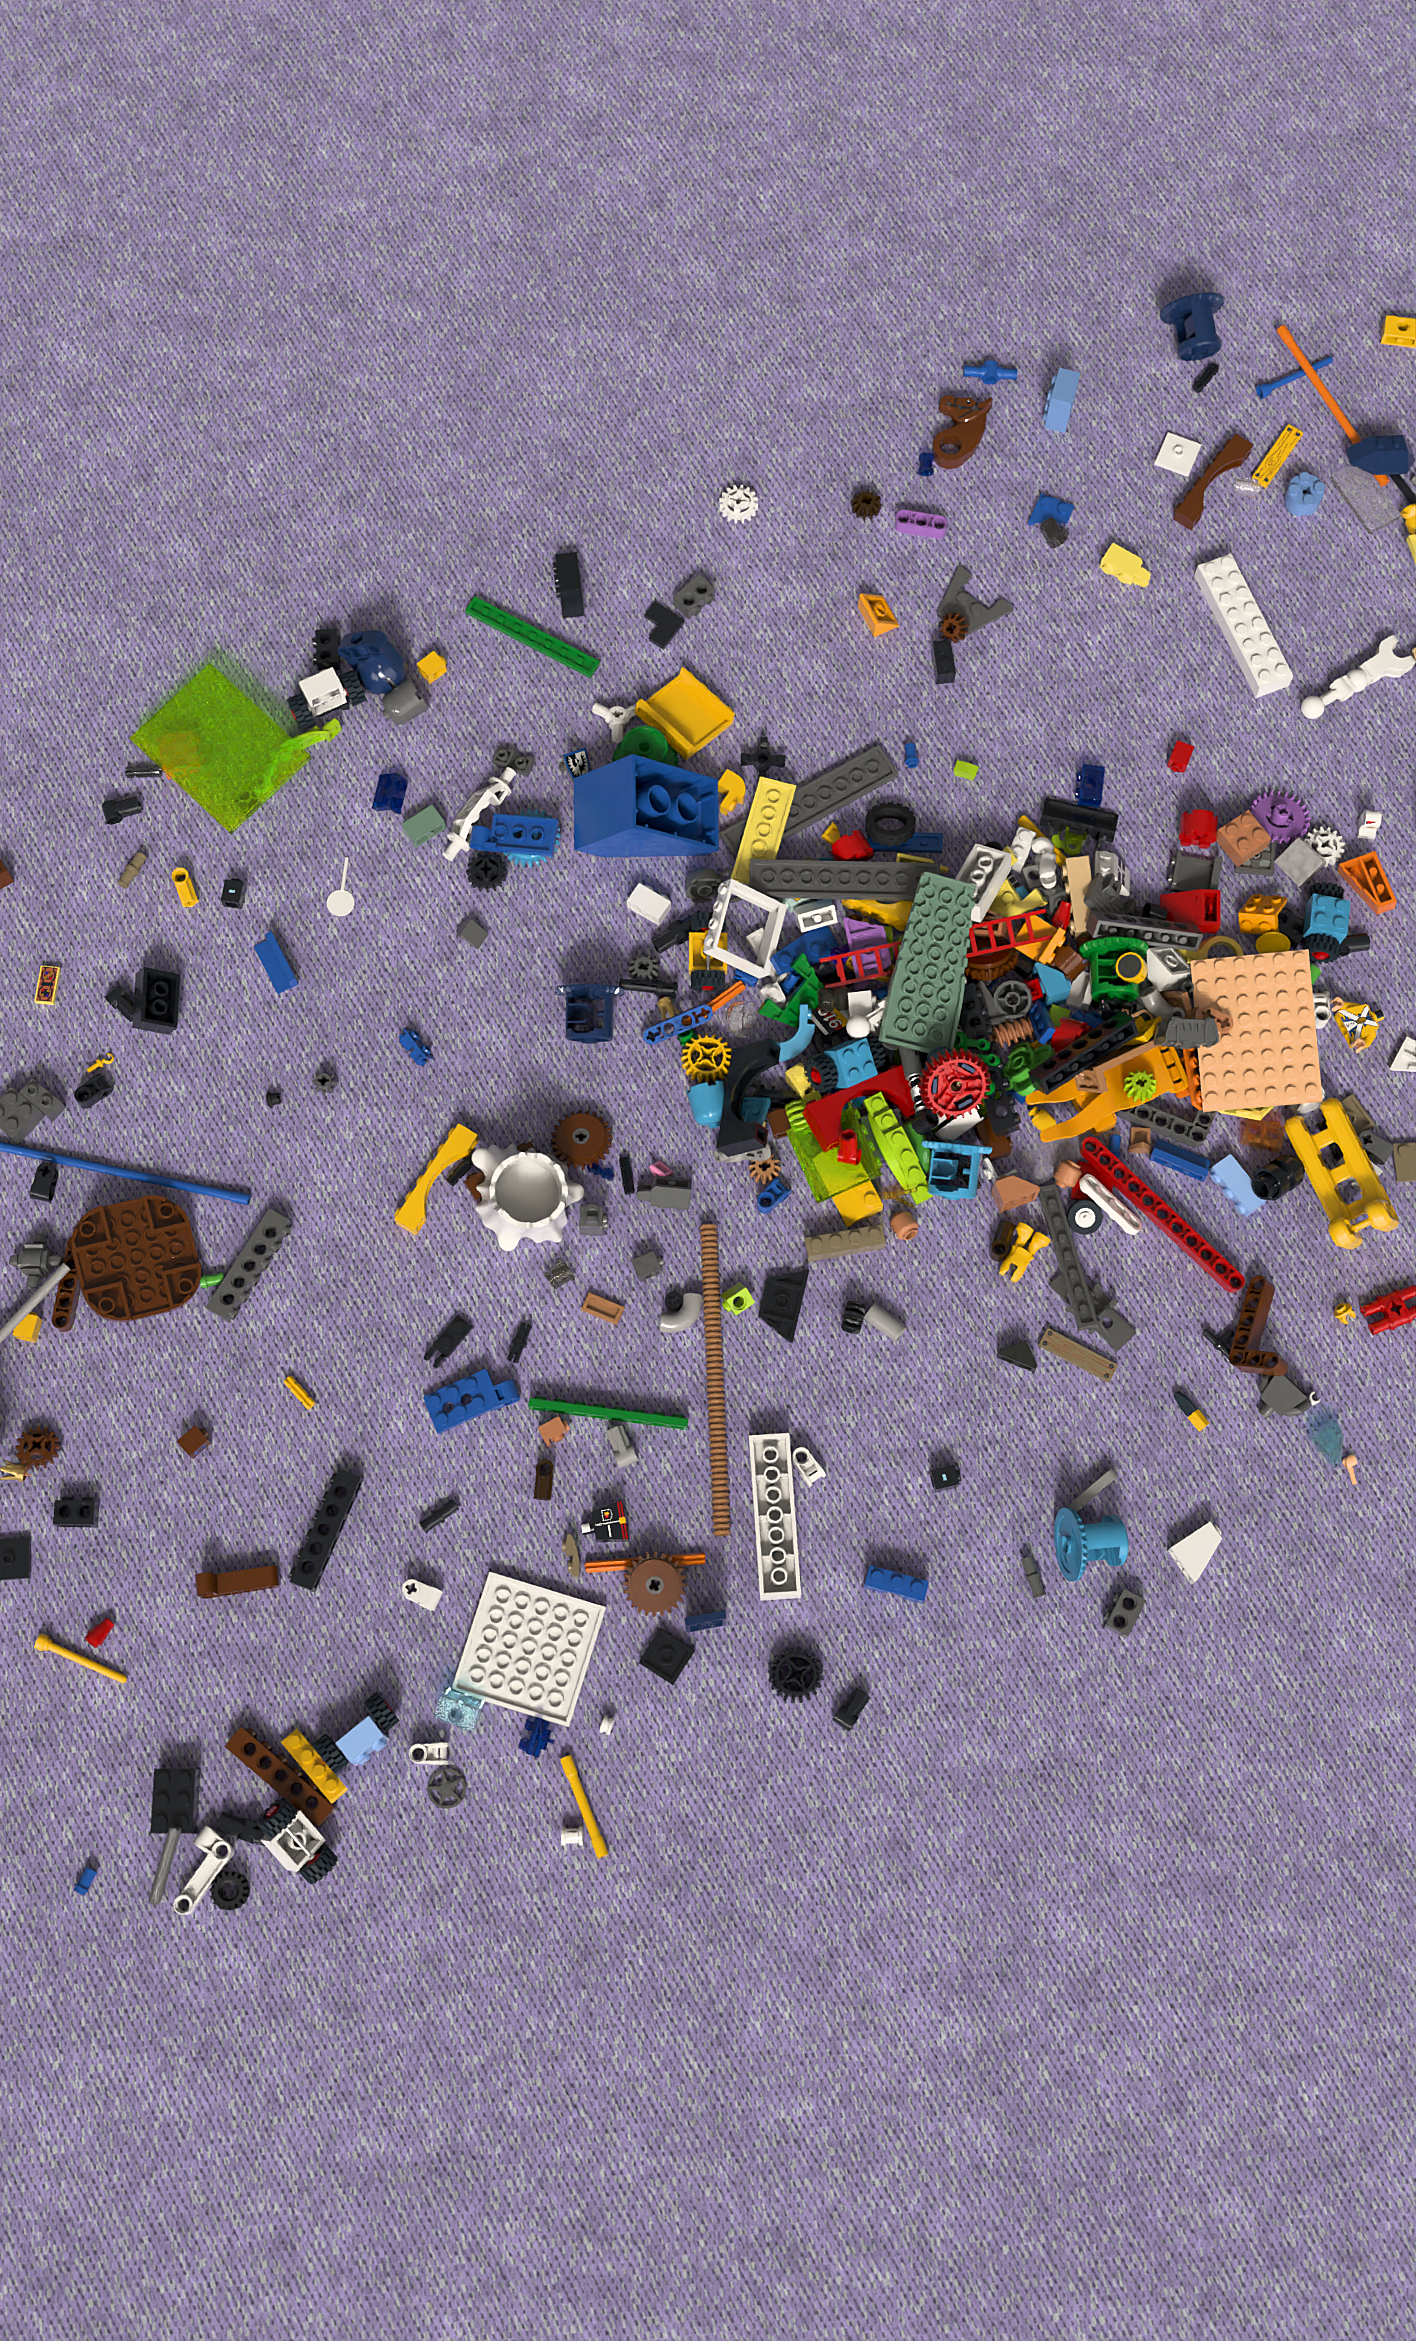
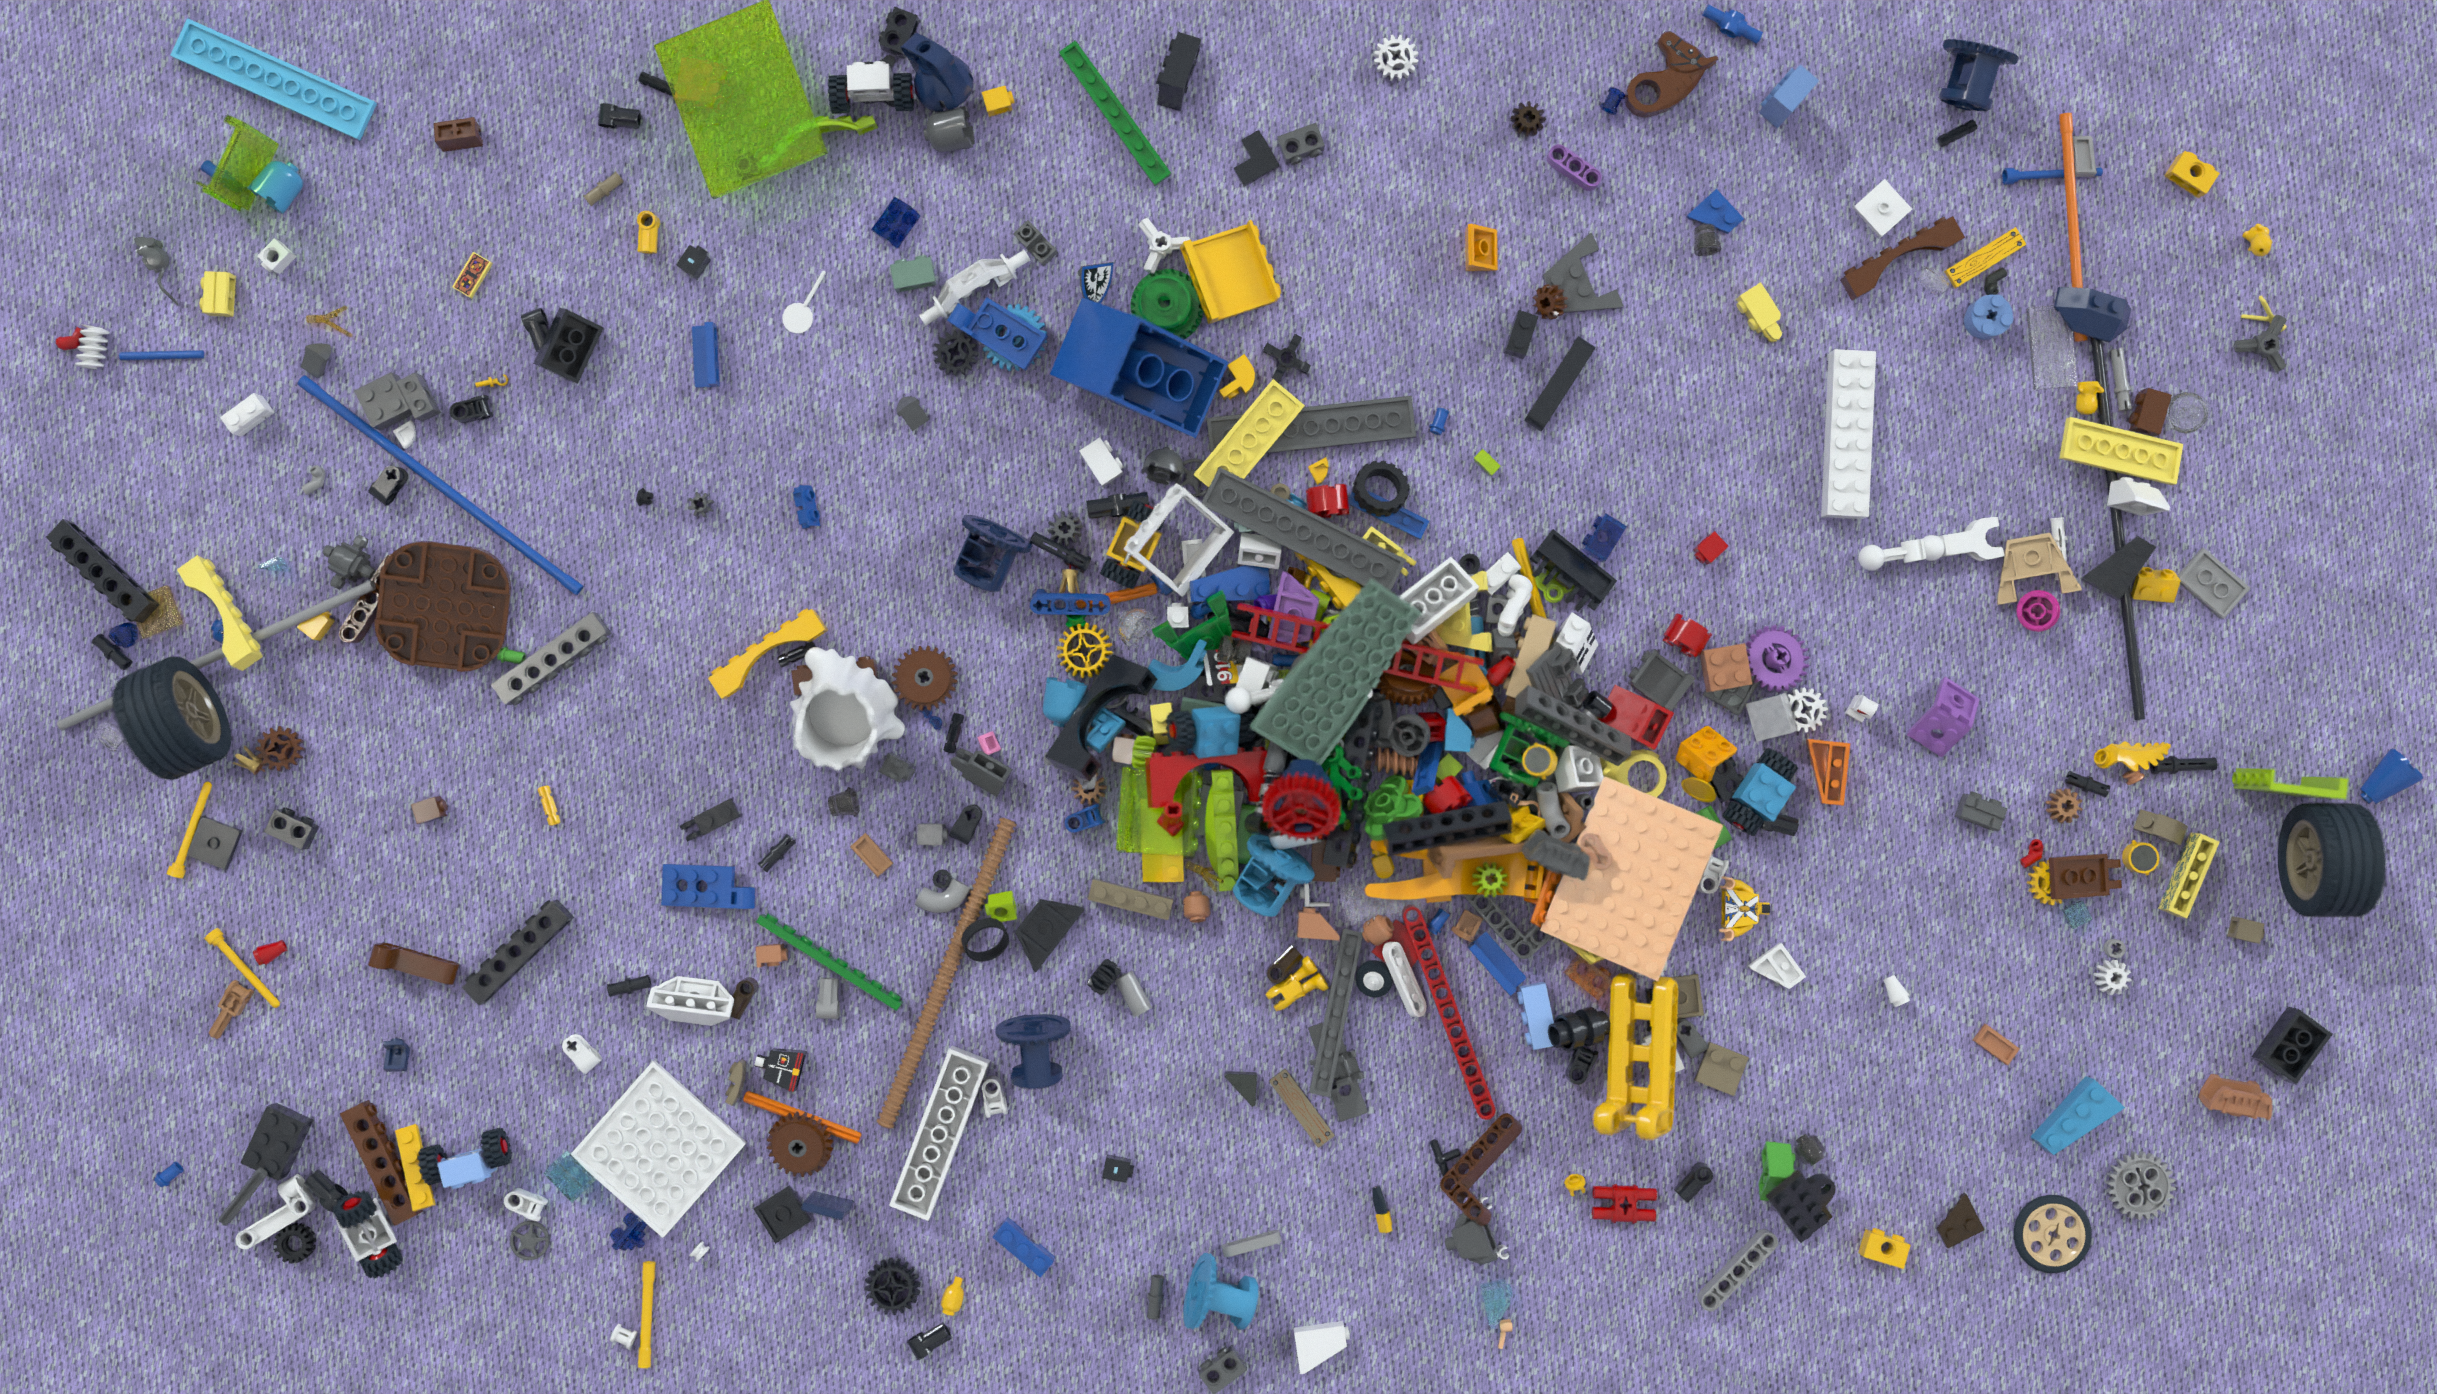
camera: 25 degrees right, 15 degrees up
none -> medium nougat connector [209,980,254,1039]
none -> dark blue bracket [383,1038,410,1072]
none -> white tile [393,420,416,449]
none -> white wedge [646,976,734,1026]
none -> yellow plant [941,1276,964,1316]
none -> black piece [949,804,982,845]
none -> black tyre [961,918,1009,962]
none -> dark blue piece [995,1014,1071,1089]
none -> black beam [1524,336,1596,431]
none -> black piece [1566,1047,1599,1085]
none -> pearl dark grey arm [1984,267,2007,295]
none -> light grey tile [2073,136,2097,177]

